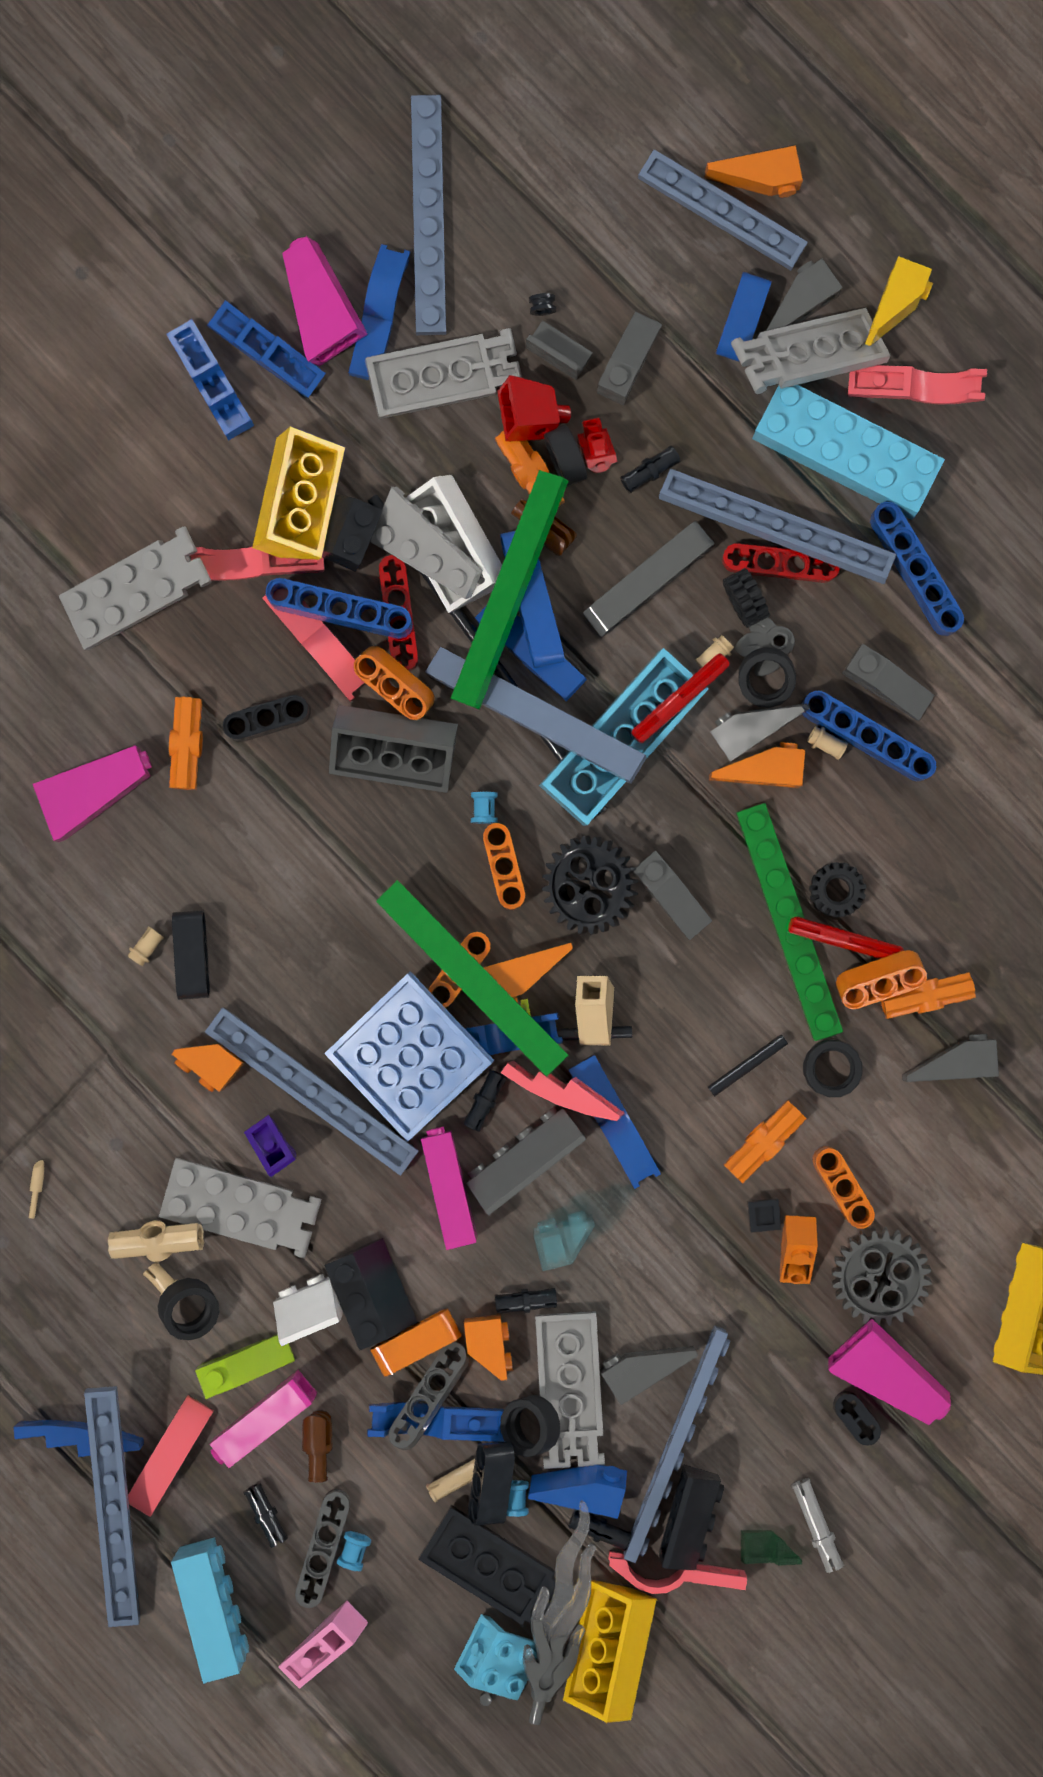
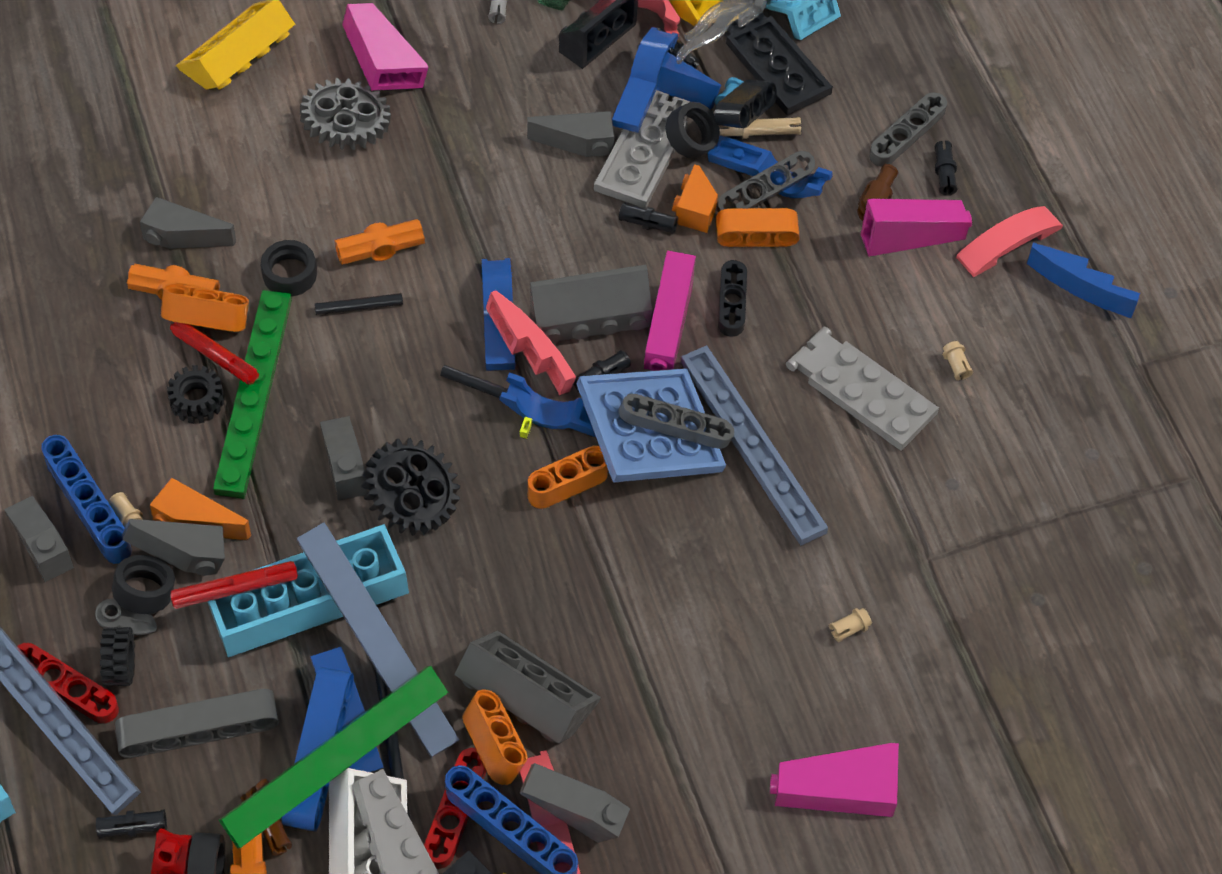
camera: 155 degrees left, 30 degrees down
tan piece [29,1160,44,1219] -> none
sand blue plate [84,1386,140,1627] -> none
tan piece [108,1220,204,1262] -> none
black tyre [157,1278,220,1341] -> none
orange piece [169,697,203,790] -> none
medium azure brick [171,1537,249,1684] -> none
black beam [172,910,210,1000] -> none
orange slope [172,1044,245,1092] -> none
lime slope [195,1334,295,1399] -> none
black beam [223,695,311,742] -> none
dark purple slope [244,1115,296,1177] -> none
white slope [273,1274,344,1346] -> none
bright pink slope [278,1601,368,1689] -> none
black slope [324,1238,418,1351] -> none
dark azure bush [337,1531,371,1571] -> none
green tile [376,880,568,1077] -> none
dark azure bush [471,792,498,824] -> none
orange beam [483,823,525,910] -> none
orange slope [483,943,573,1002] -> none
clear light blue slope [533,1211,595,1271] -> none
tan slope [575,976,614,1046] -> none
sand blue plate [623,1325,730,1563] -> none
tan pin [695,635,734,668] -> none
black plate [747,1198,781,1233] -> none
orange slope [780,1215,818,1284] -> none
orange beam [812,1146,875,1229] -> none
black beam [833,1391,881,1446] -> none
none -> dark grey slope [520,763,630,843]
none -> blue piece [612,27,678,133]
none -> dark grey beam [618,394,735,449]
none -> black beam [718,260,747,337]

